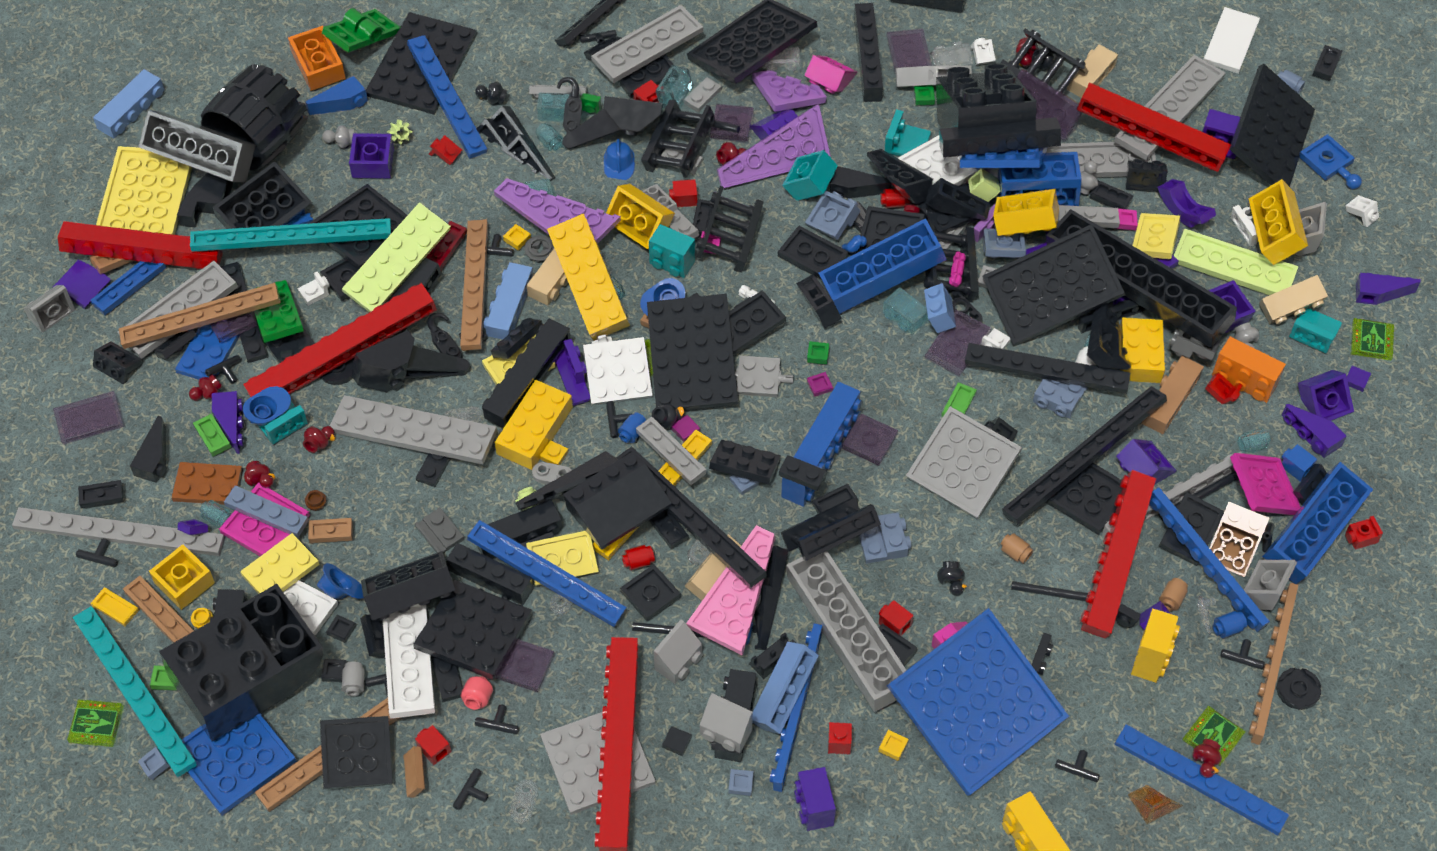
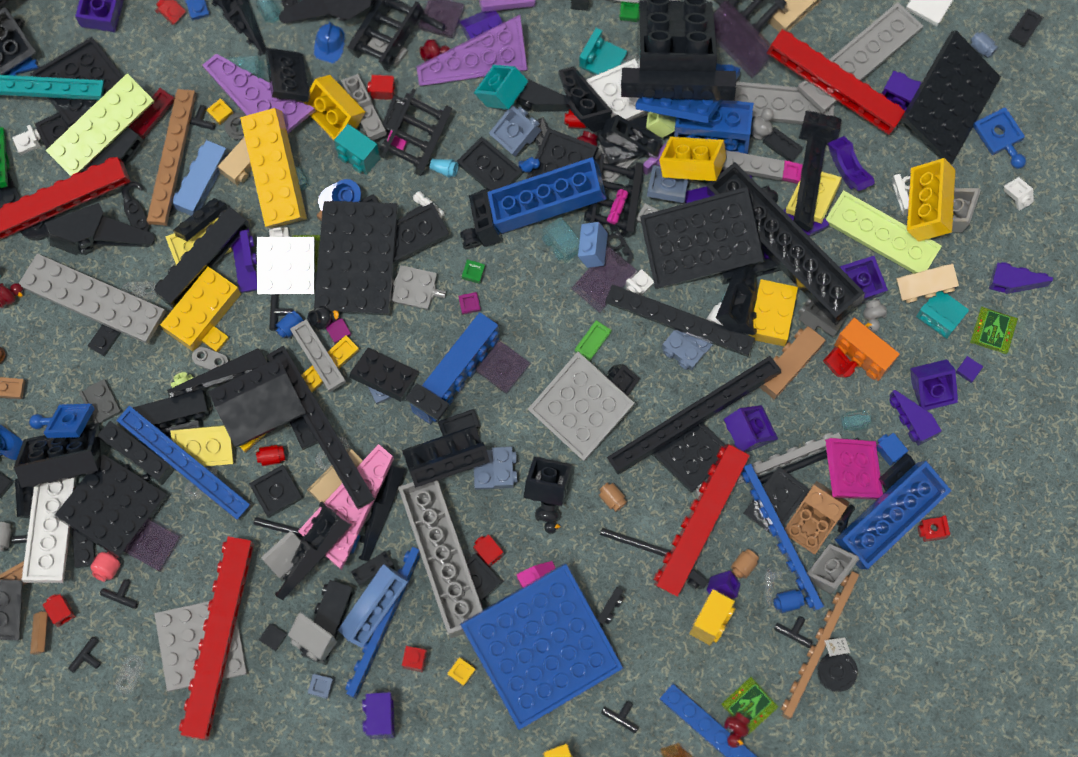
camera: 10 degrees right, 15 degrees up
none -> blue plate [29,403,95,438]
none -> black plate [265,48,310,102]
none -> black wedge [275,501,352,600]
none -> medium azure cone [430,159,458,178]
none -> black wheel [460,228,481,249]
none -> black brick [524,456,572,506]
none -> black plate [793,132,826,232]
none -> white sticker [825,637,850,656]

